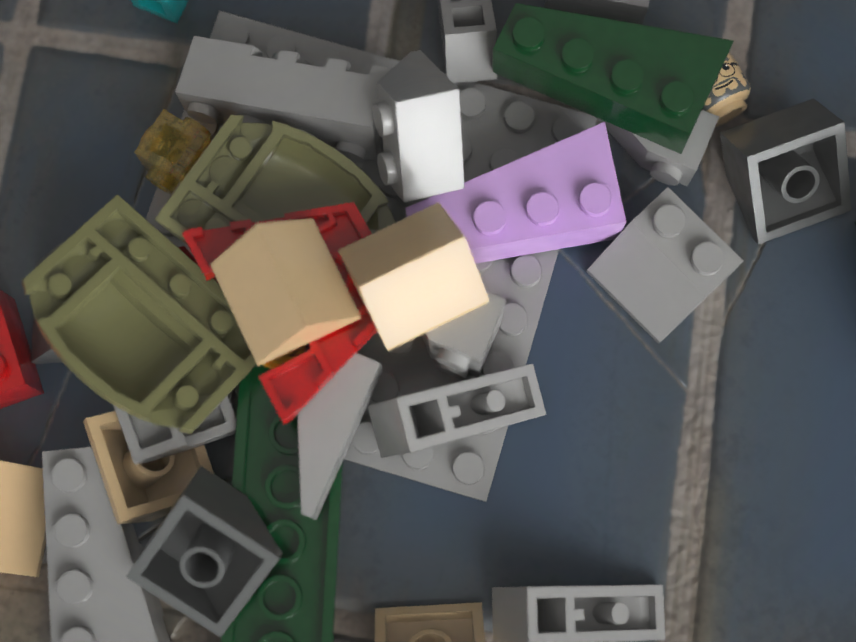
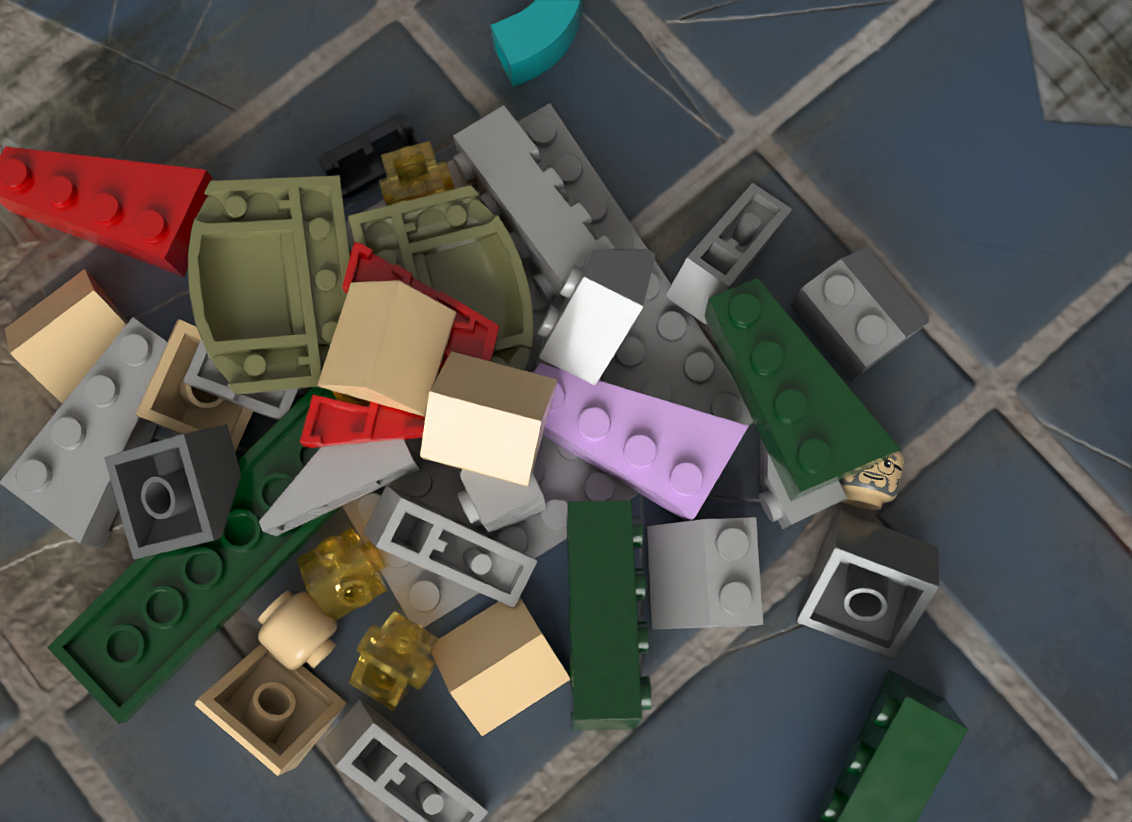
camera: 40 degrees right, 0 degrees up
none -> tan head [258,590,337,670]
none -> clear yellow brick [297,527,387,621]
none -> black hinge [317,113,424,198]
none -> clear yellow brick [349,611,439,711]
none -> tan slope [428,597,570,736]
none -> dark green wedge [566,500,651,731]

